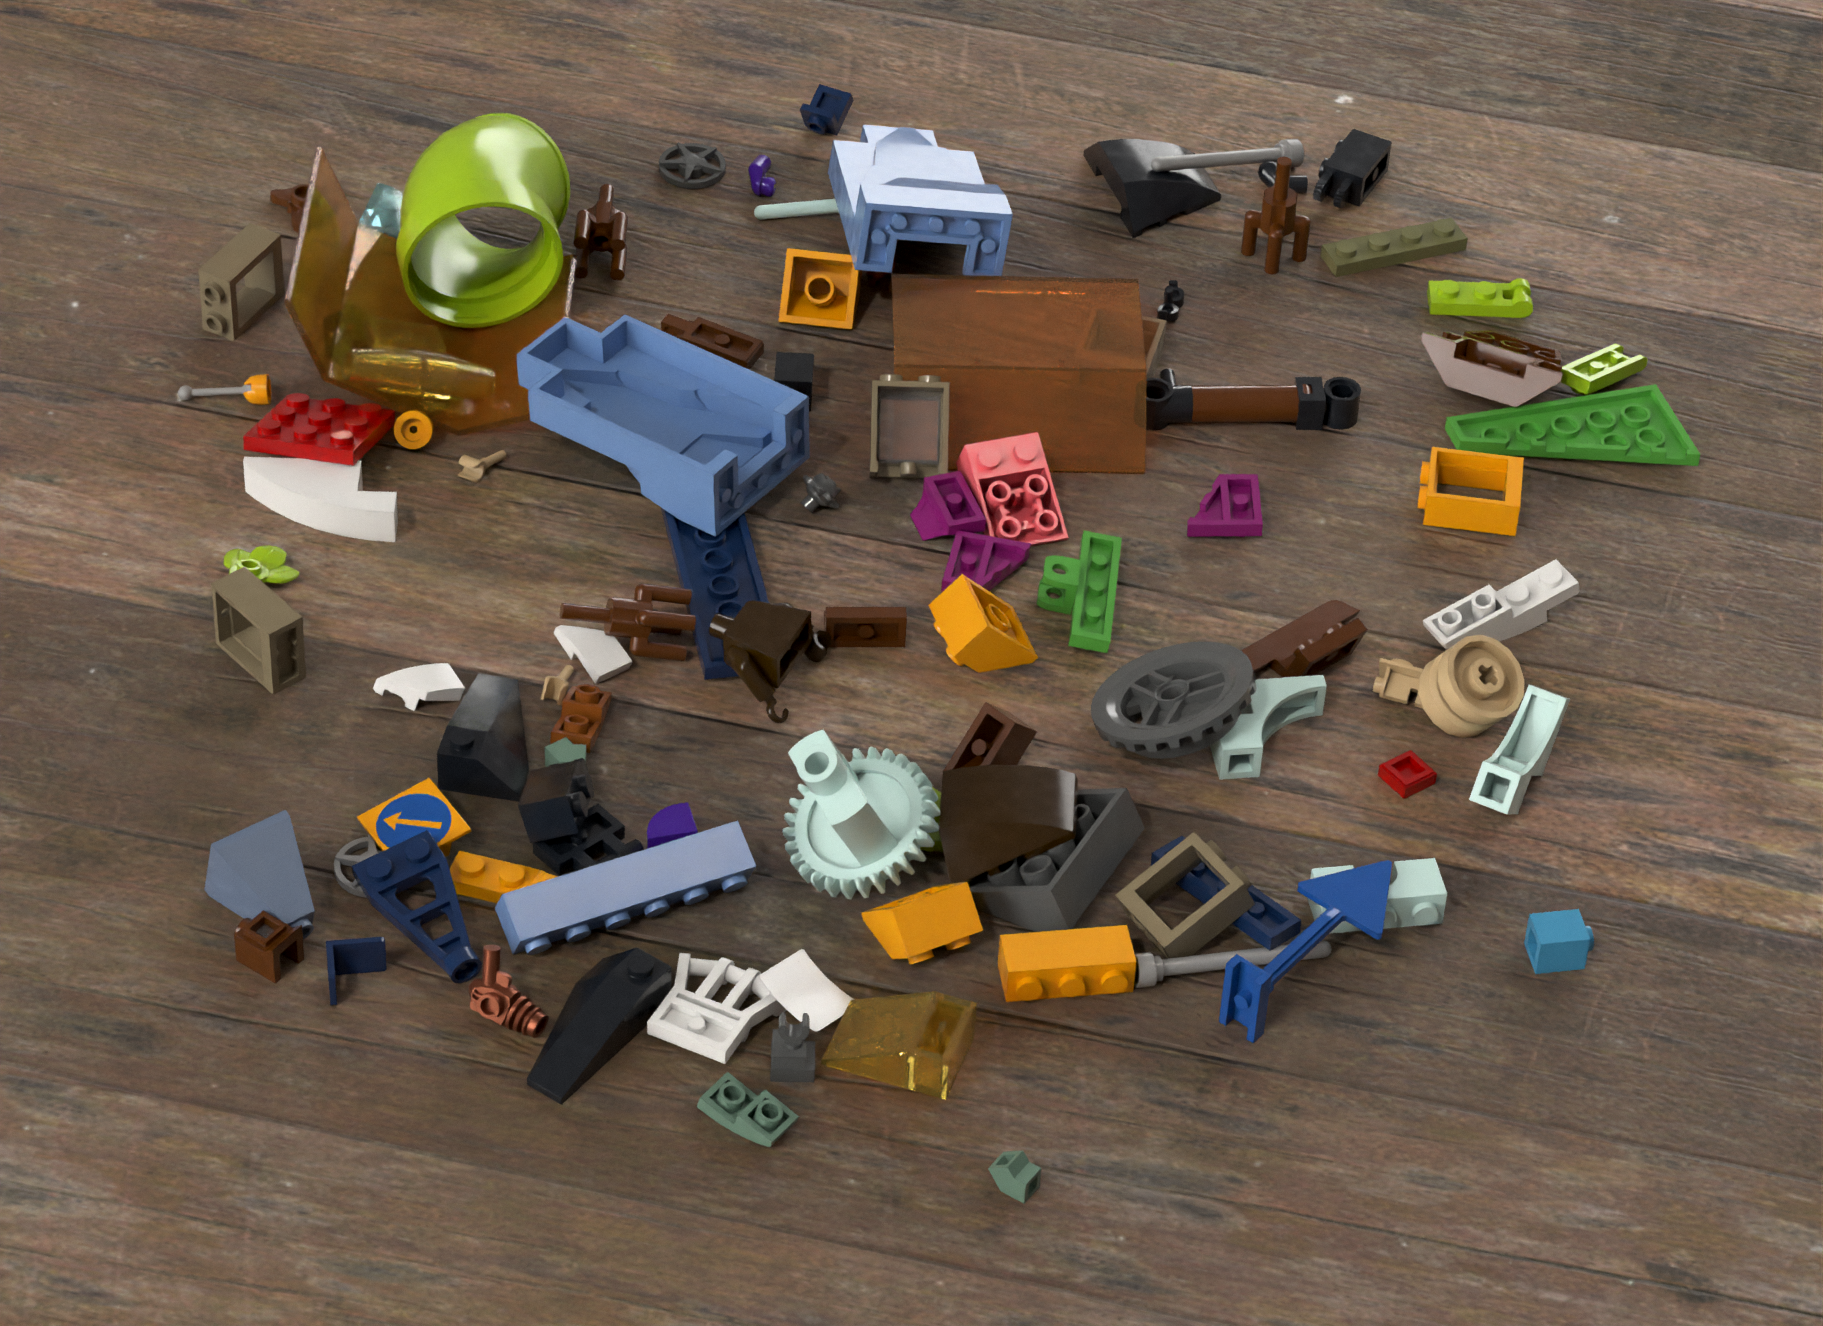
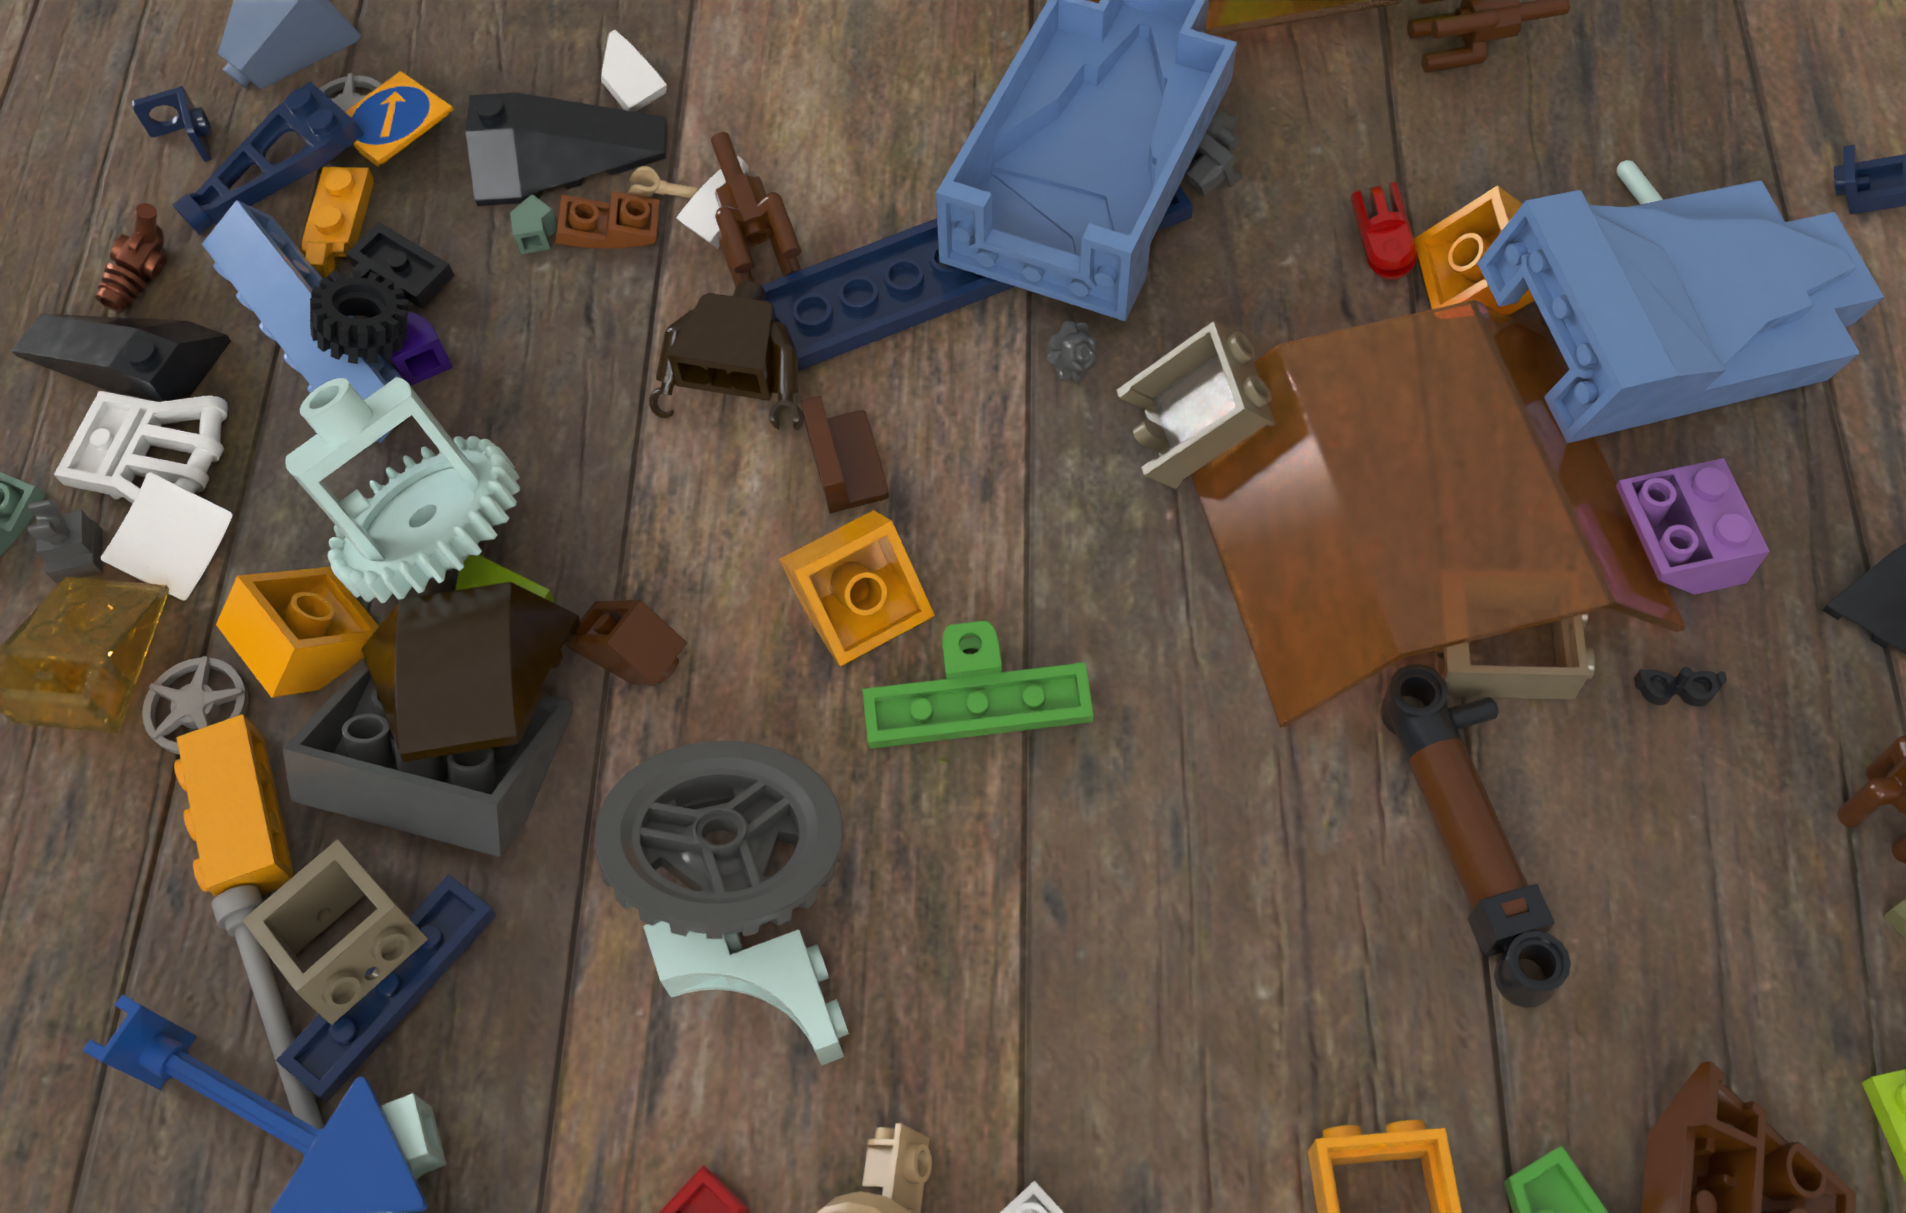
camera: 85 degrees right, 20 degrees up
reddish brown window [234,910,304,983] -> none
tan hand [458,450,506,483] -> none
black hinge [518,758,594,843] -> none
dark grey wheel [659,142,726,189] -> none
reddish brown hinge [661,314,764,369] -> none
dark purple arm [748,155,776,197] -> none
black panel [774,352,814,412] -> none
magenta slope [910,471,986,541] -> none
magenta wing [941,530,1031,592] -> none
coral slope [956,432,1069,547] -> none
magenta wing [1187,474,1263,537] -> none
reddish brown plate [1241,600,1368,678] -> none
none -> light grey wheel [142,656,249,754]
none -> black tyre [310,271,408,364]
none -> red arm [1350,182,1417,280]
none -> medium lavender slope [1616,458,1770,595]

